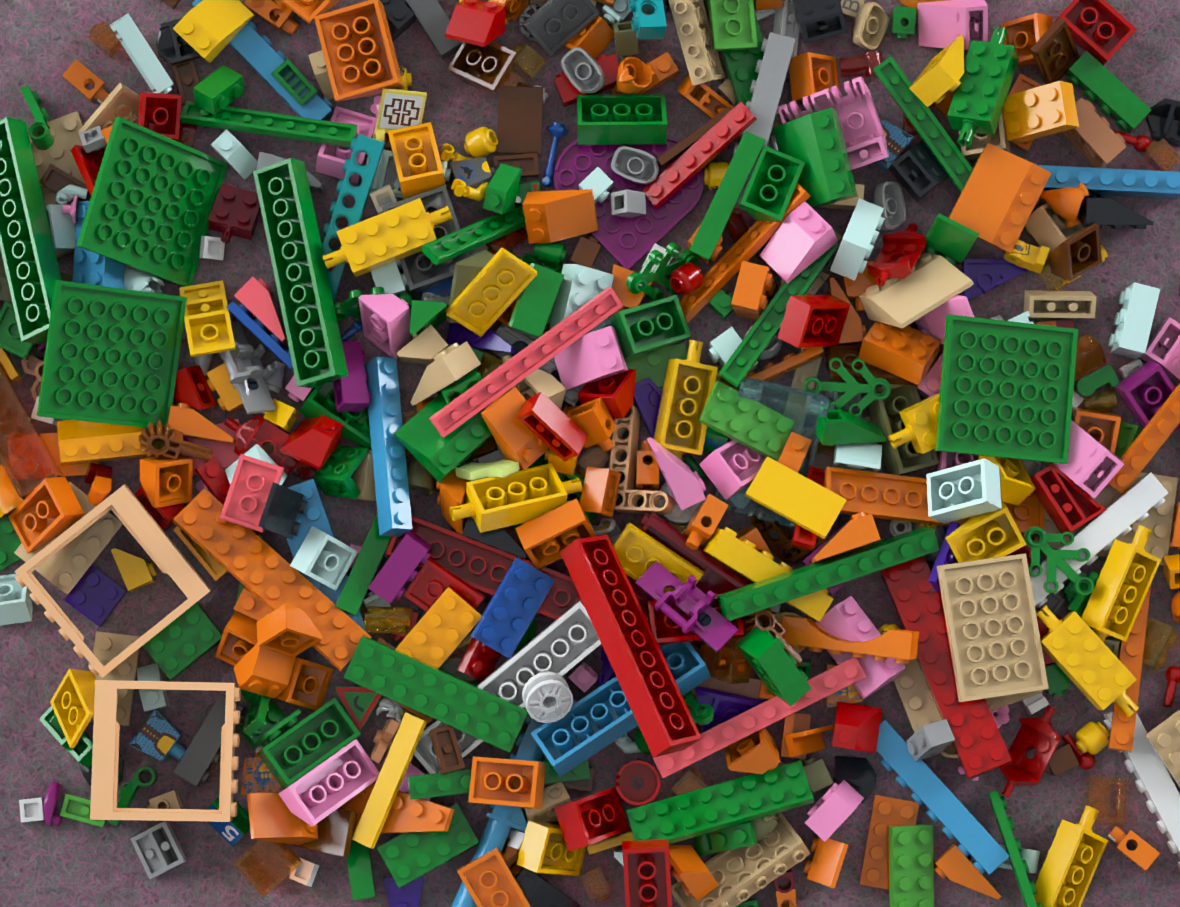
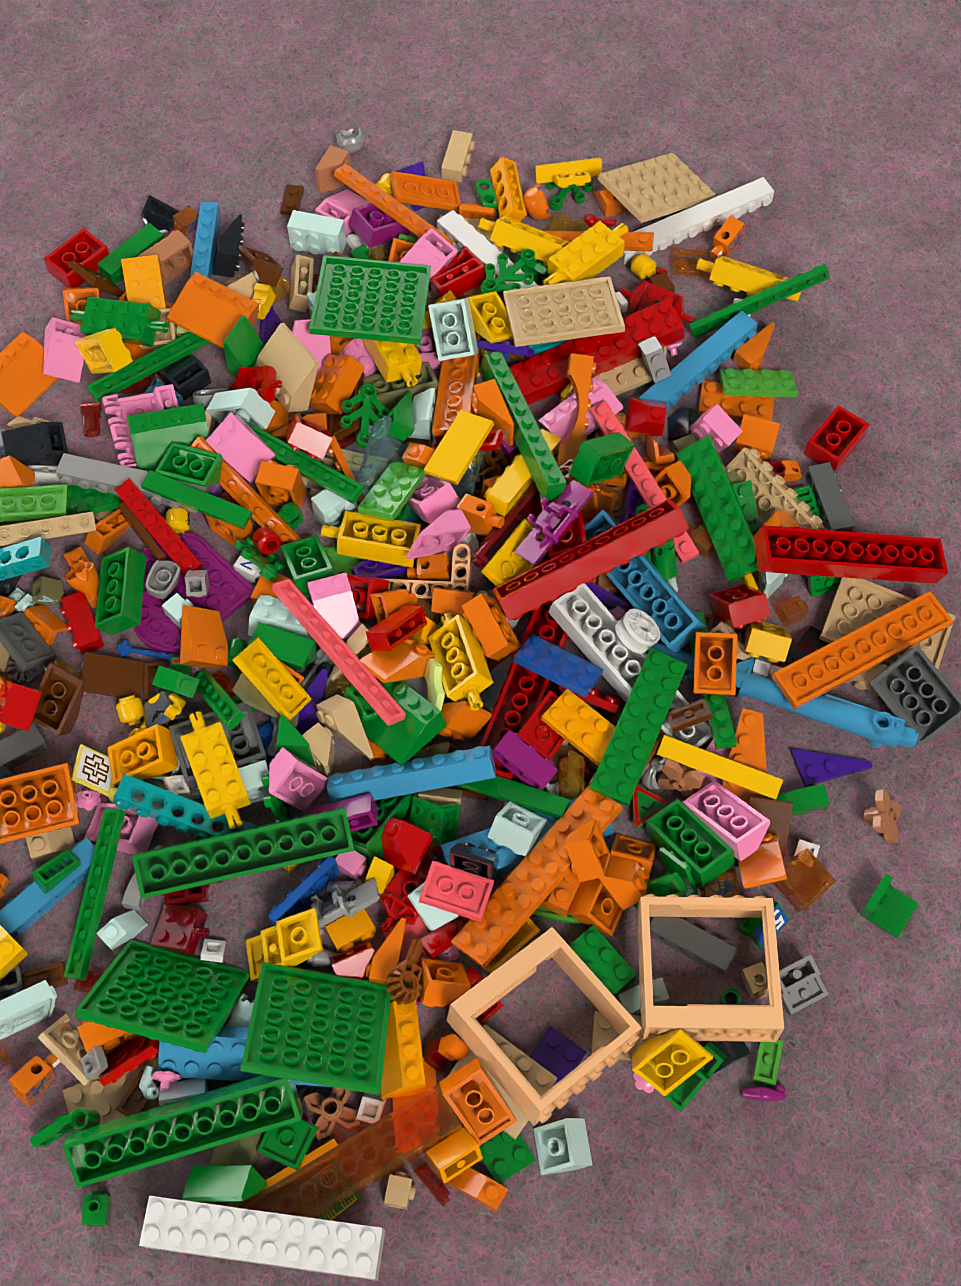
camera: 90 degrees left, 20 degrees down
white plate [19,797,45,822] -> none
yellow slope [111,548,157,592] -> none
torso [129,709,186,762] -> none
red slope [138,92,182,139] -> none
green brick [193,65,245,115] -> none
coral slope [234,276,289,348] -> none
green brick [377,803,479,890] -> none
light grey piece [561,47,606,93] -> none
reddish brown brick [570,236,601,268] -> none
red piece [615,760,661,806] -> none
orange slope [788,52,840,103] -> none
tan piece [852,2,890,50] -> none
green brick [890,6,917,39] -> none
orange hat [1040,182,1089,228] -> none

